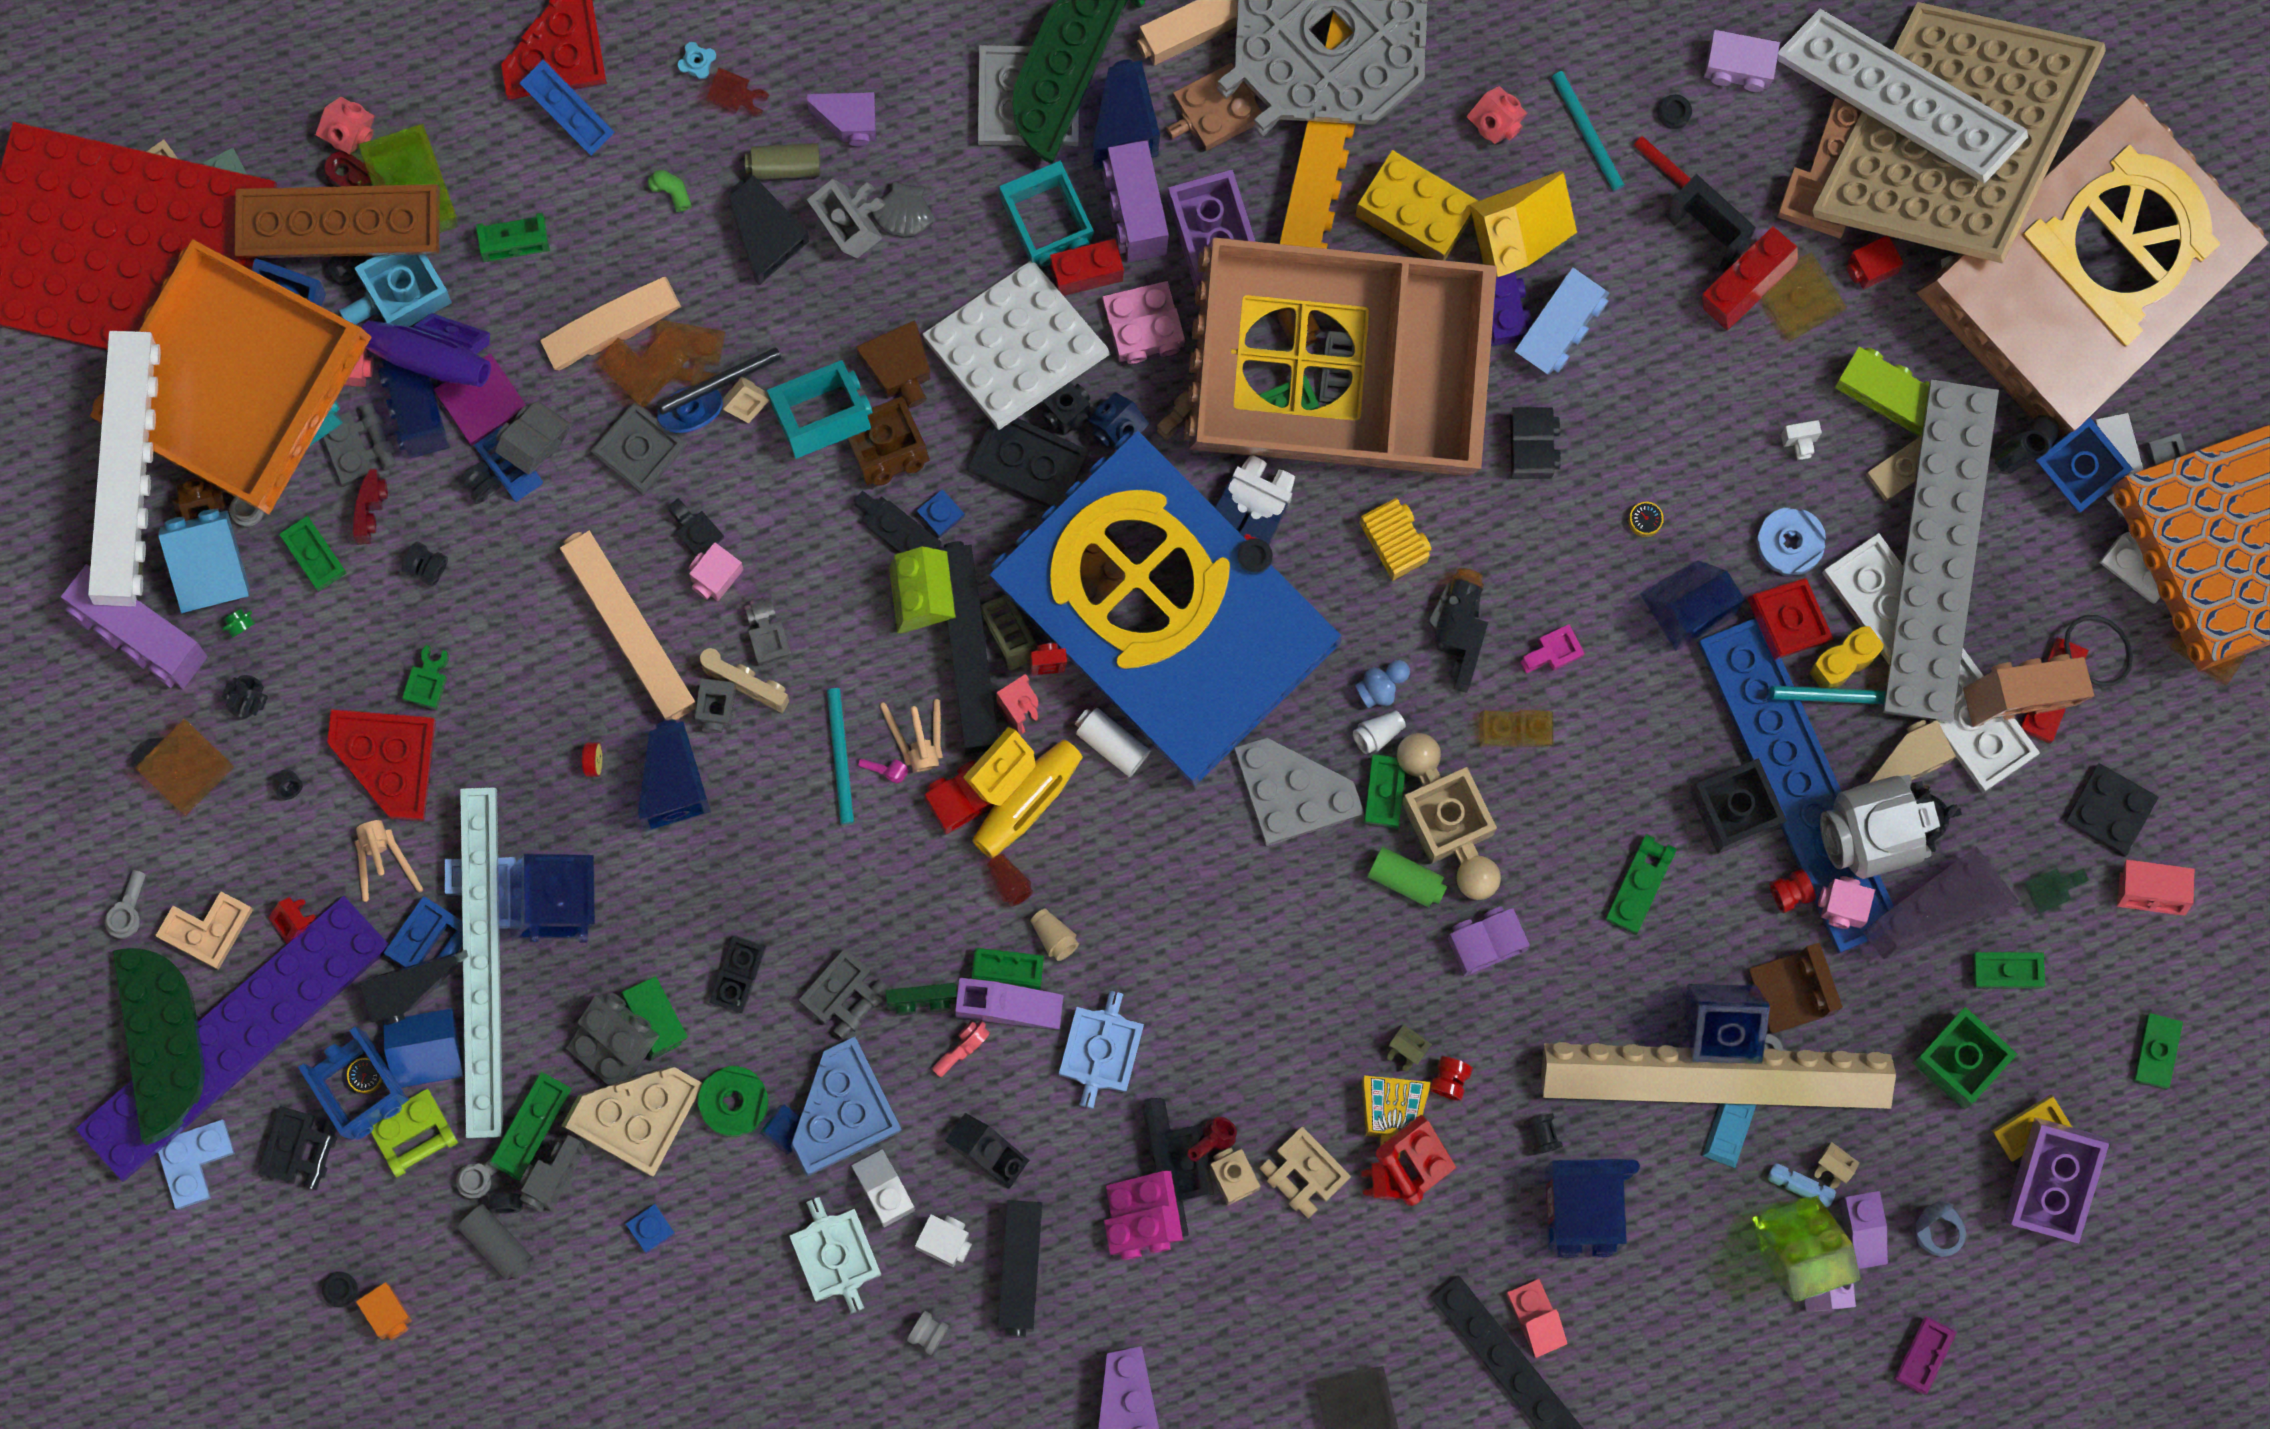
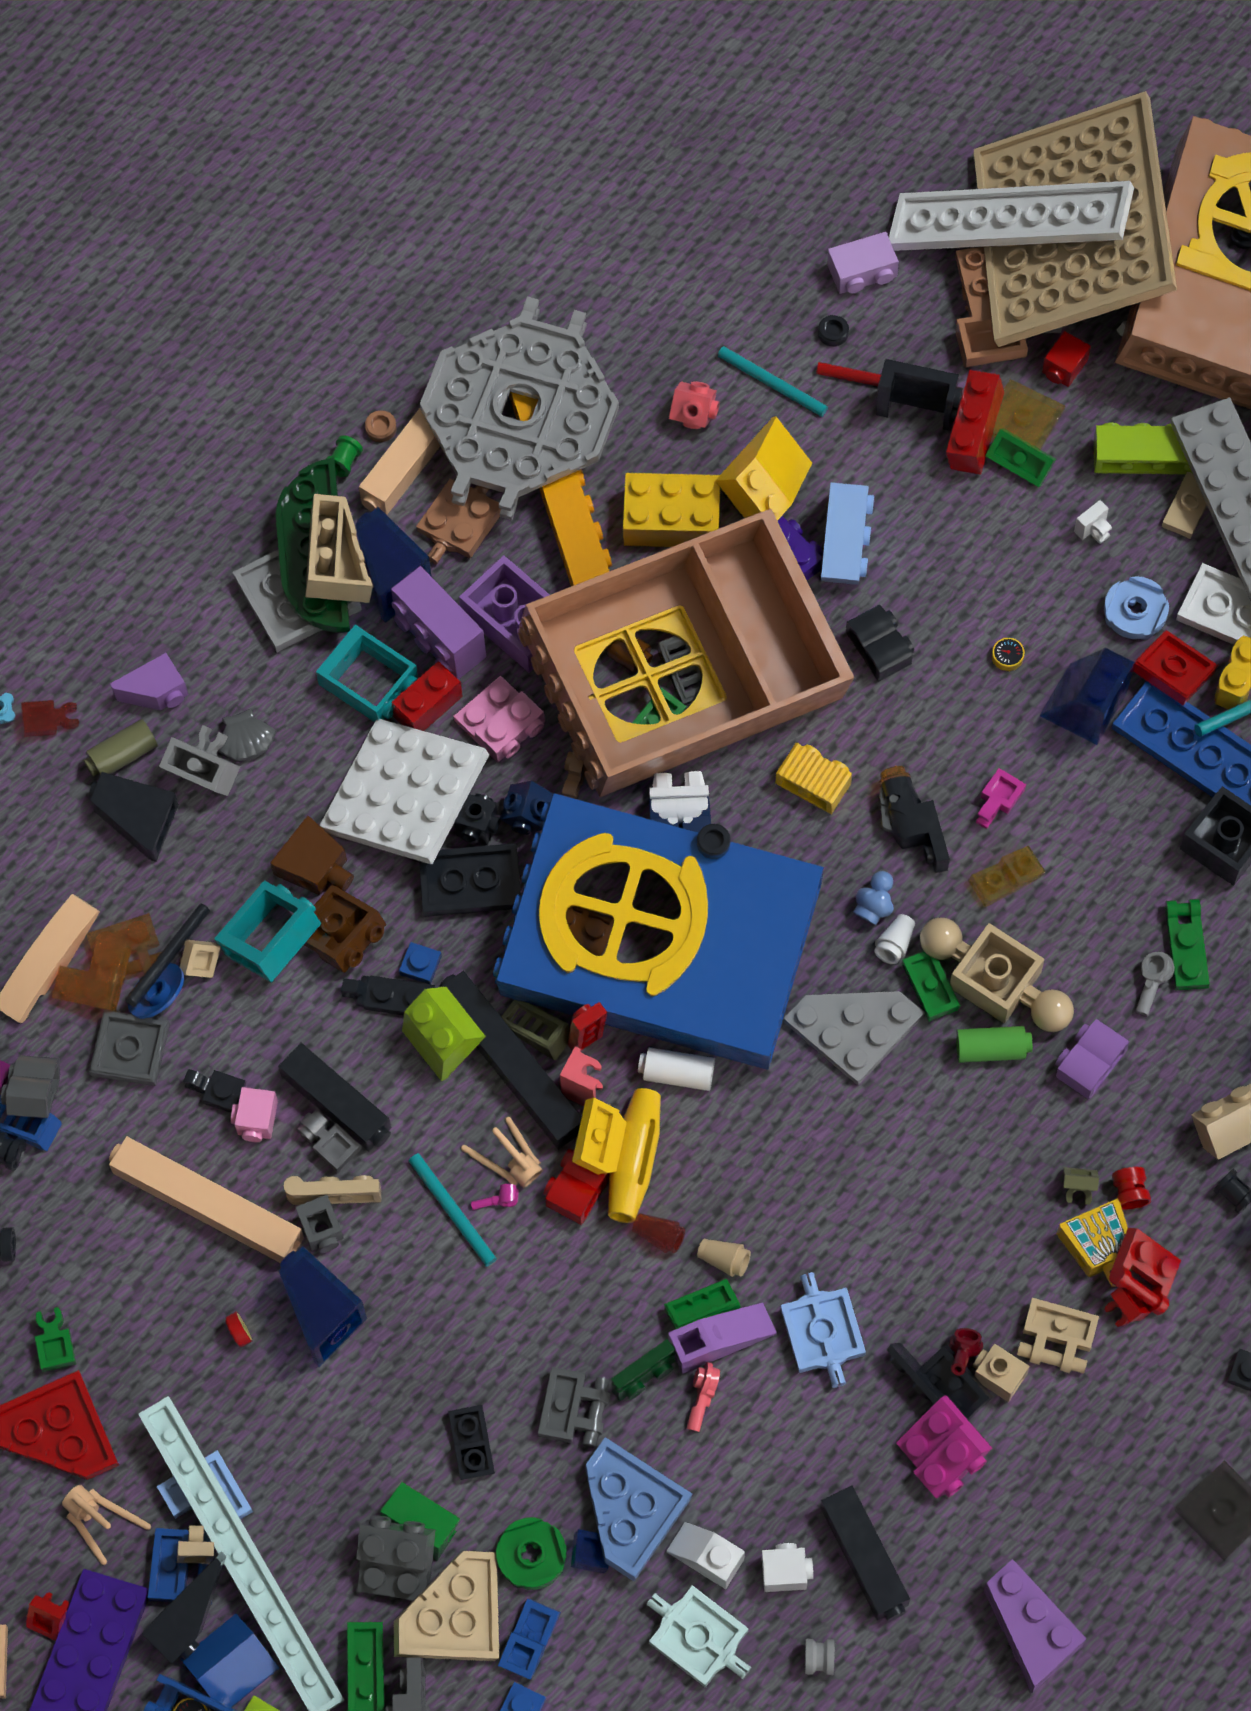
camera: 20 degrees left, 10 degrees down
clear blue container [510,854,595,943] -> none
bright green arm [648,170,692,212] -> none
black slope [945,1113,1030,1189] -> none
none -> tan tile [177,1525,214,1564]
none -> black brick [278,1043,392,1152]
none -> tan wedge [305,494,373,603]
none -> blue slope [498,1598,561,1680]
none -> green plate [985,428,1056,487]
none -> light grey plate [1135,952,1175,1016]

